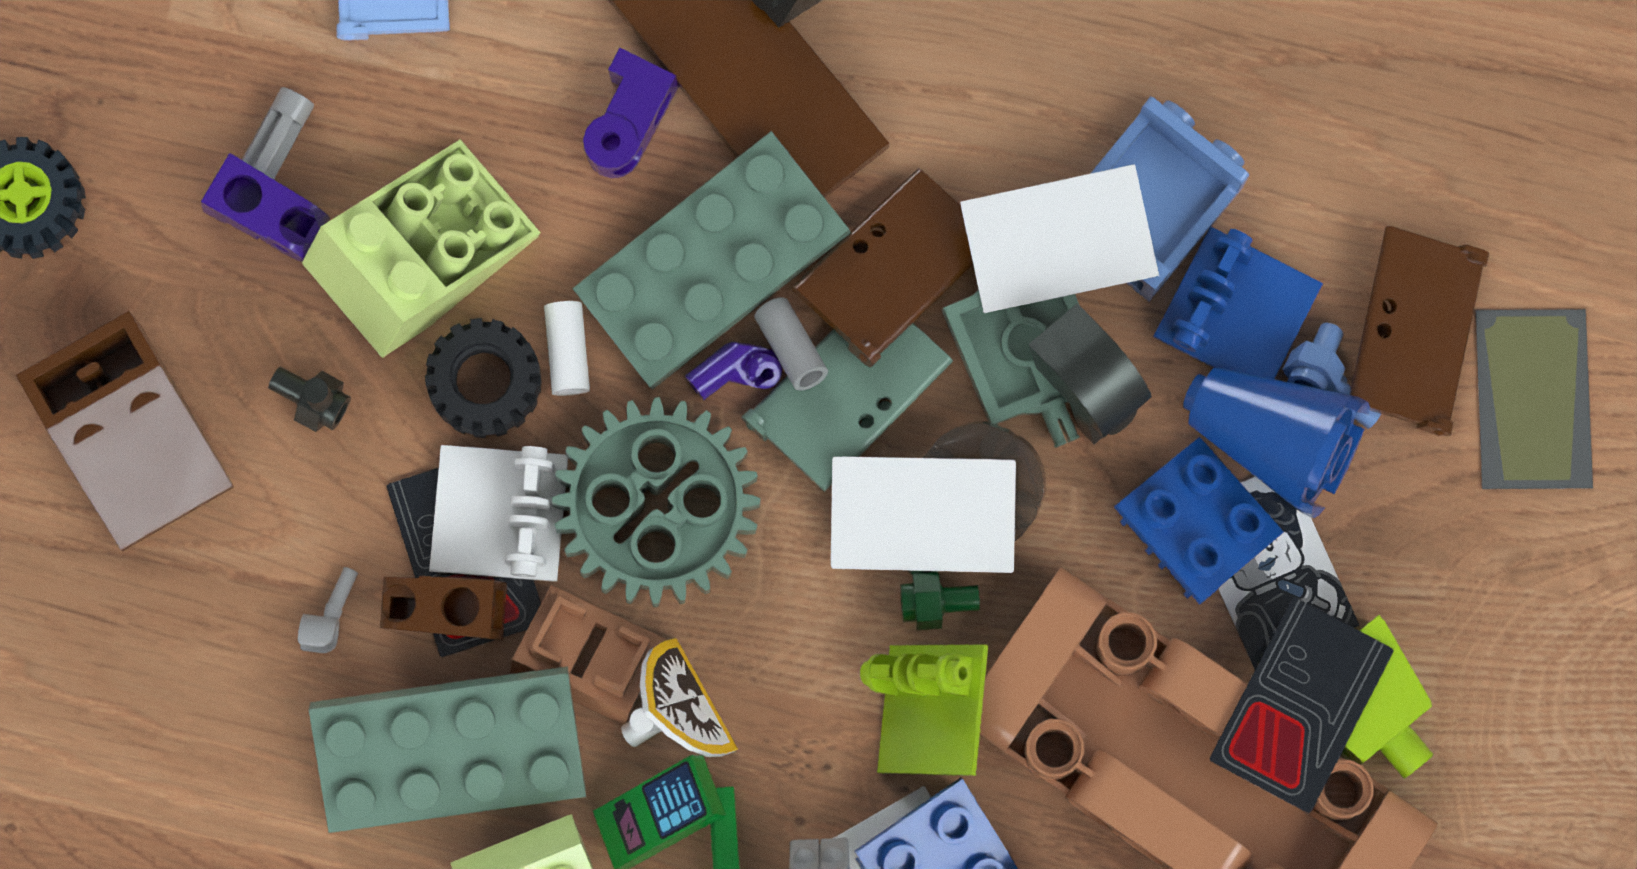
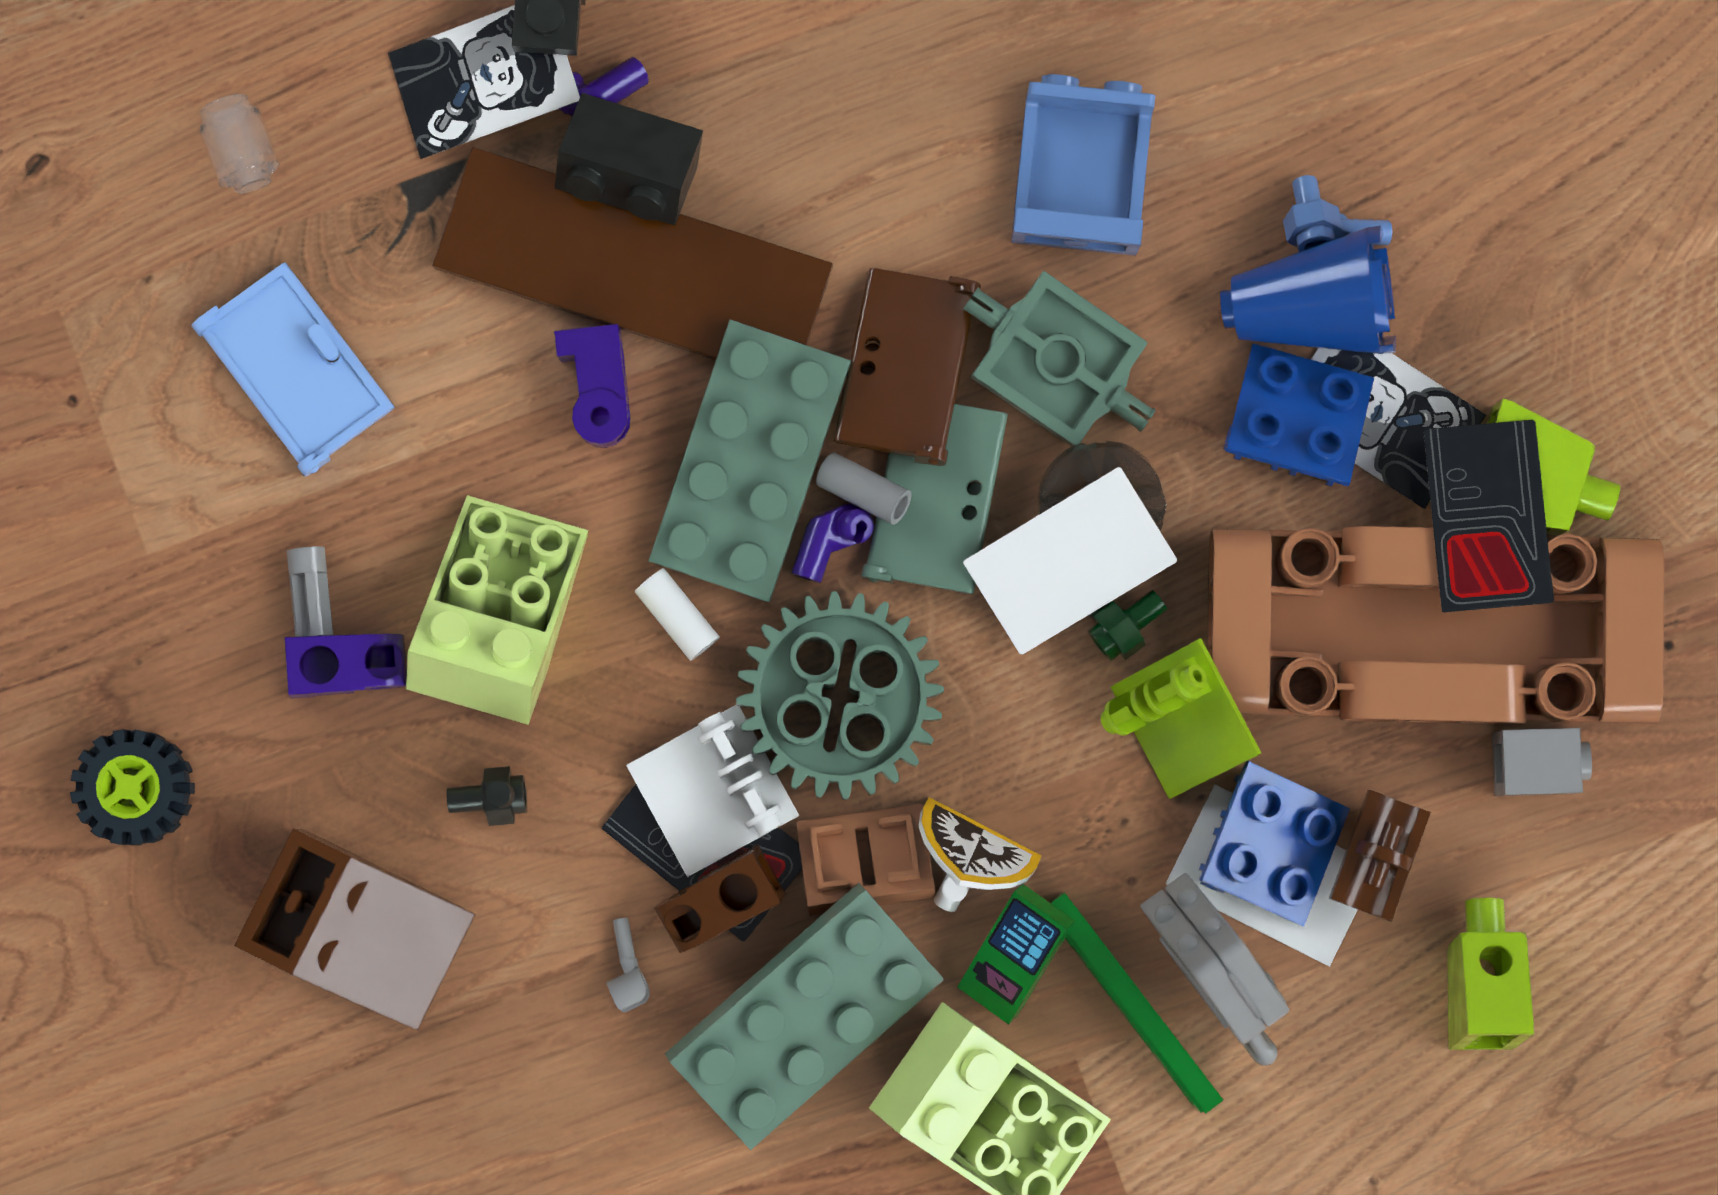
camera: 30 degrees left, 5 degrees up
black tyre [425,318,542,438] -> none
white sticker [960,164,1159,313] -> none
pearl dark grey brick [1029,303,1152,444] -> none
blue hinge [1153,226,1323,379] -> none
reddish brown door [1349,226,1489,436] -> none
olive sticker [1476,309,1593,489] -> none

